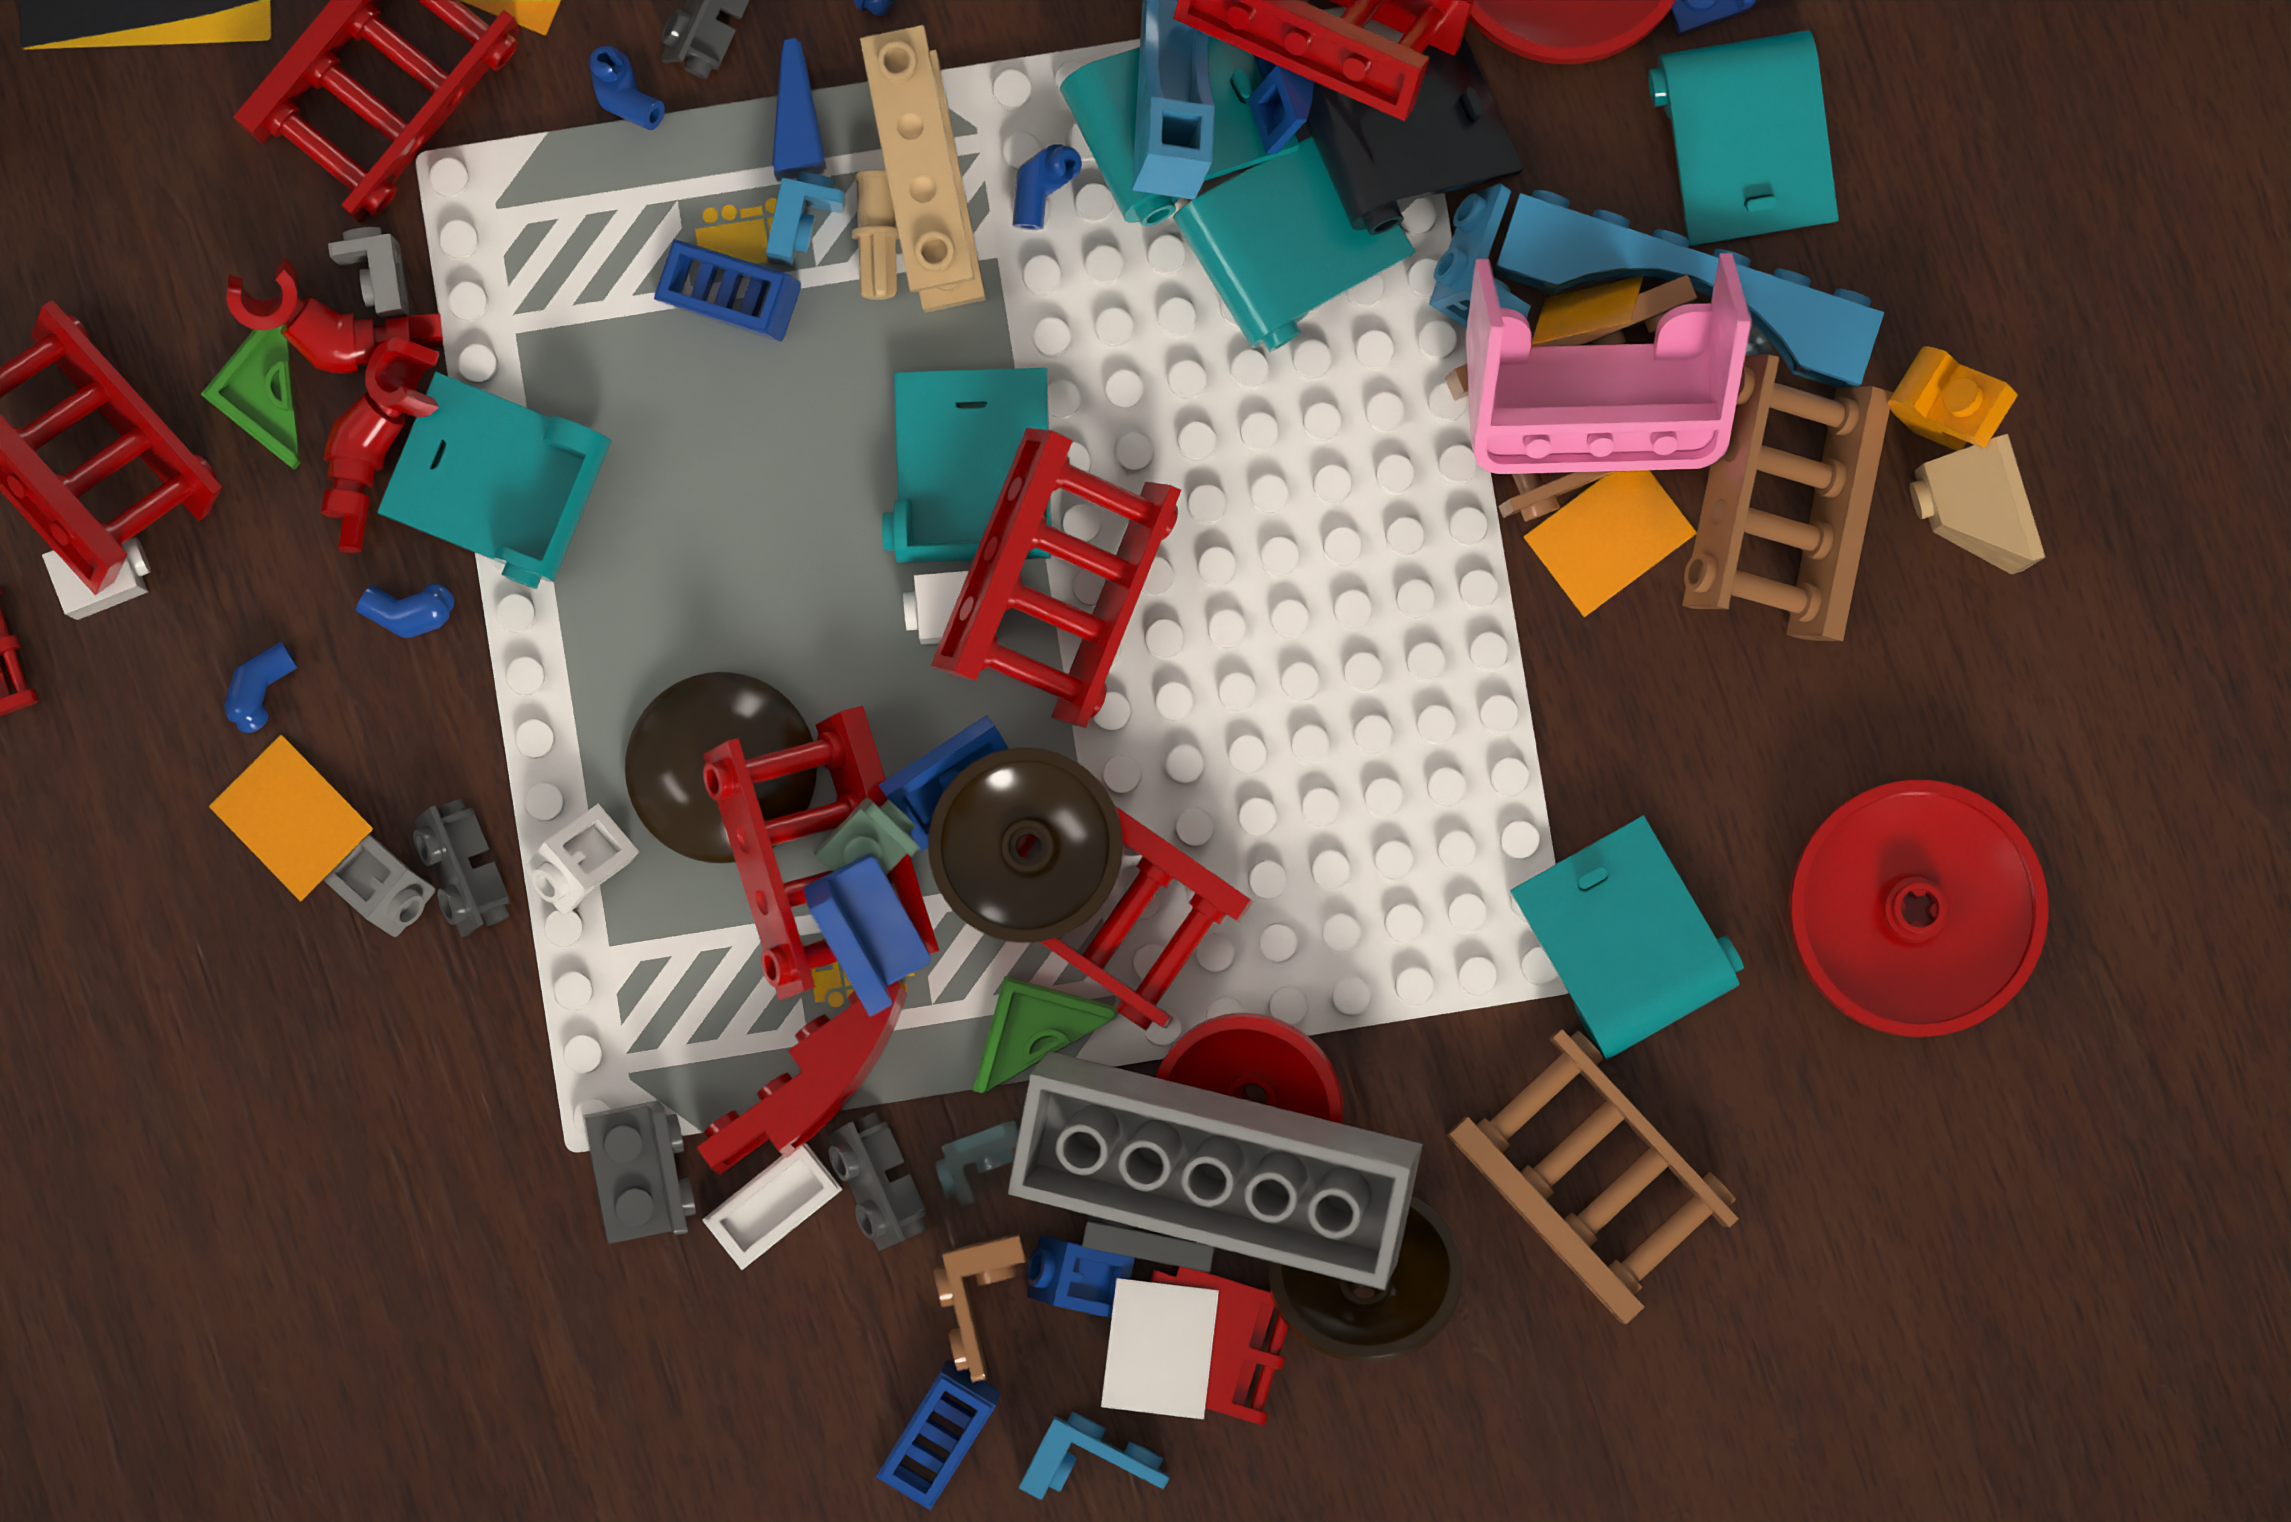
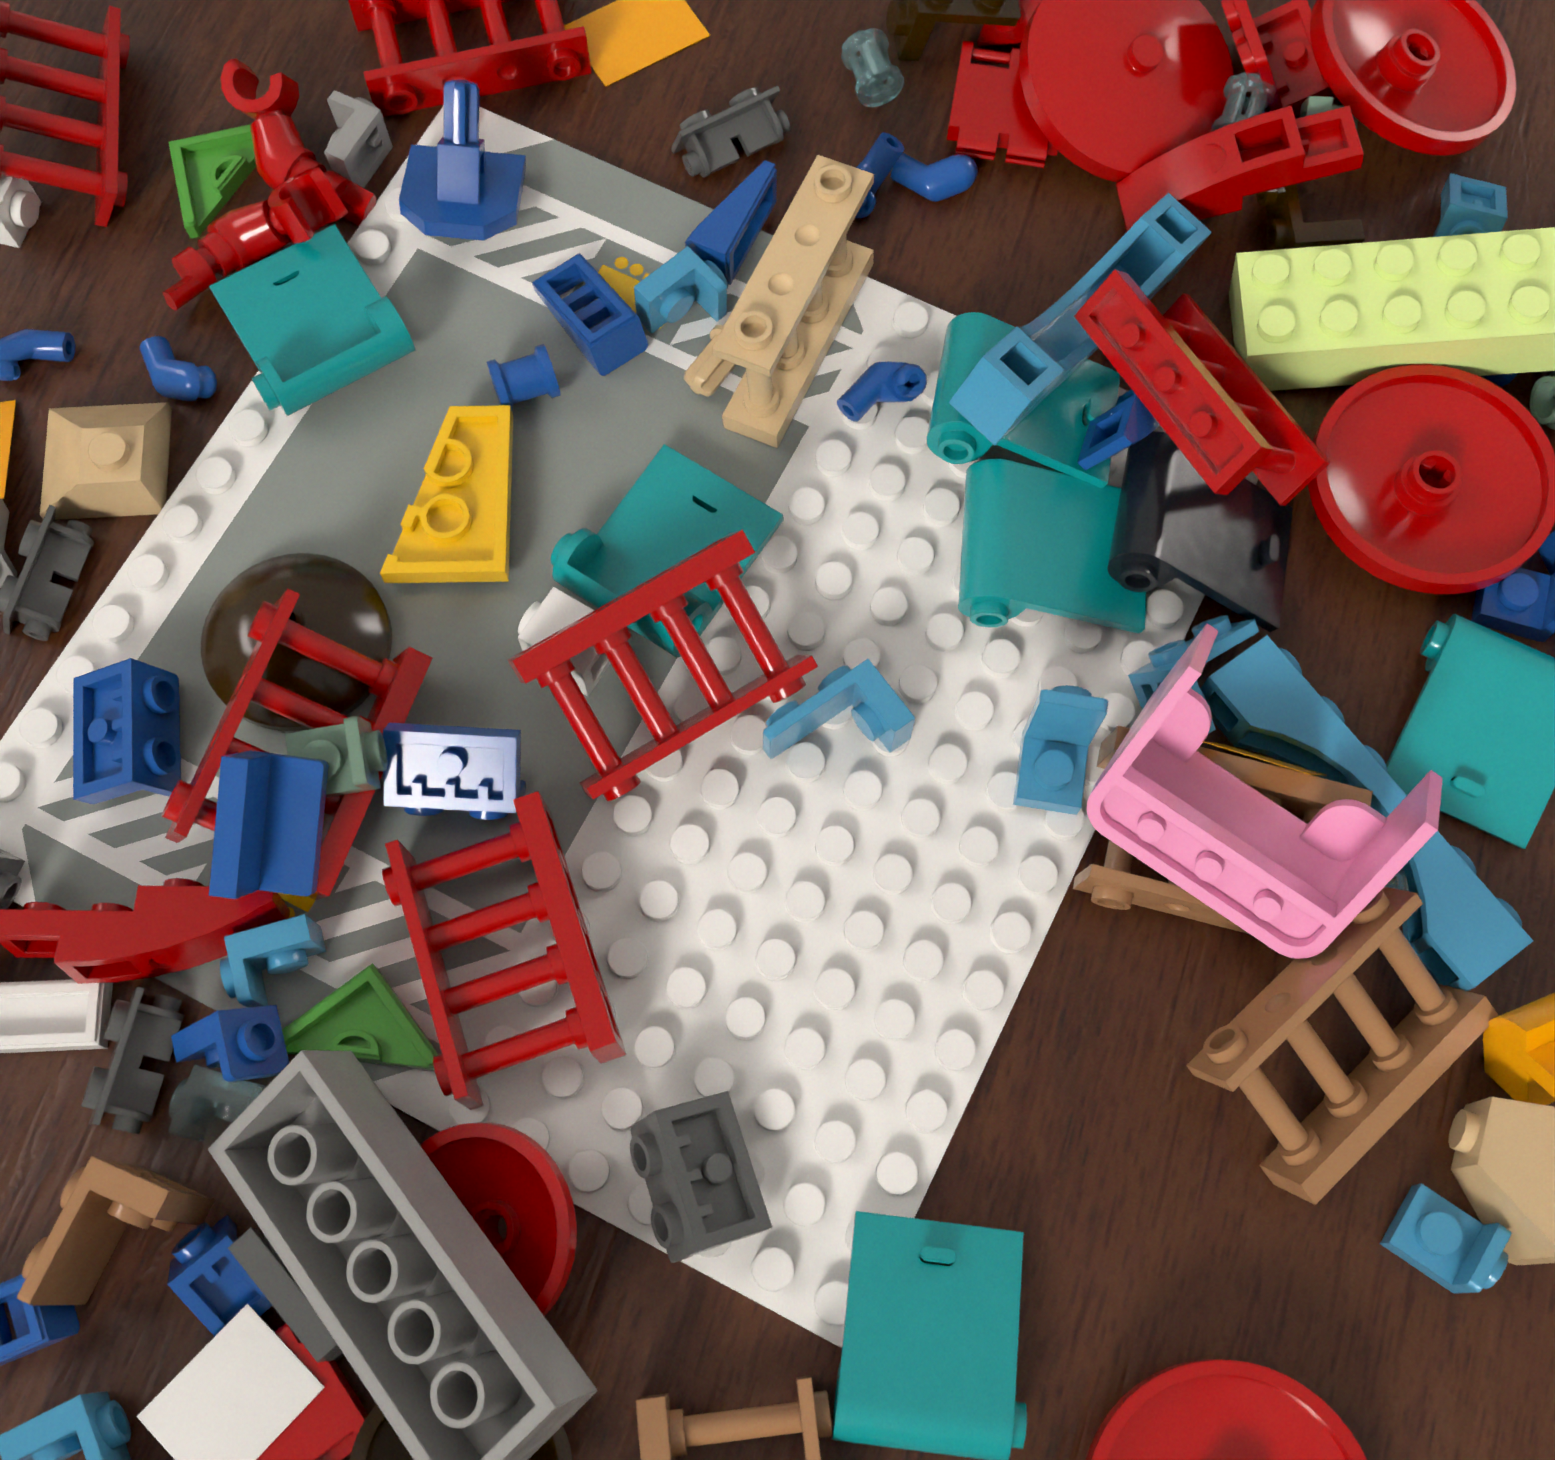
camera: 40 degrees right, 15 degrees down
white bracket [525,803,639,915] -> none
blue arm [589,45,665,130] -> none
dark brown dish [928,748,1123,943] -> none
light orange sticker [1524,470,1697,618] -> none
none -> tan slope [40,402,172,520]
none -> blue bracket [73,658,181,805]
none -> blue bracket [171,1005,289,1082]
none -> dark azure bracket [220,914,326,1008]
none -> yellow wing [380,405,513,583]
none -> blue piece [399,79,526,241]
none -> blue bush [486,344,561,410]
none -> dark grey bracket [630,1091,772,1263]
none -> dark azure bracket [763,659,916,759]
none -> dark azure bracket [1013,685,1108,815]
none -> dark azure bracket [1380,1184,1512,1293]

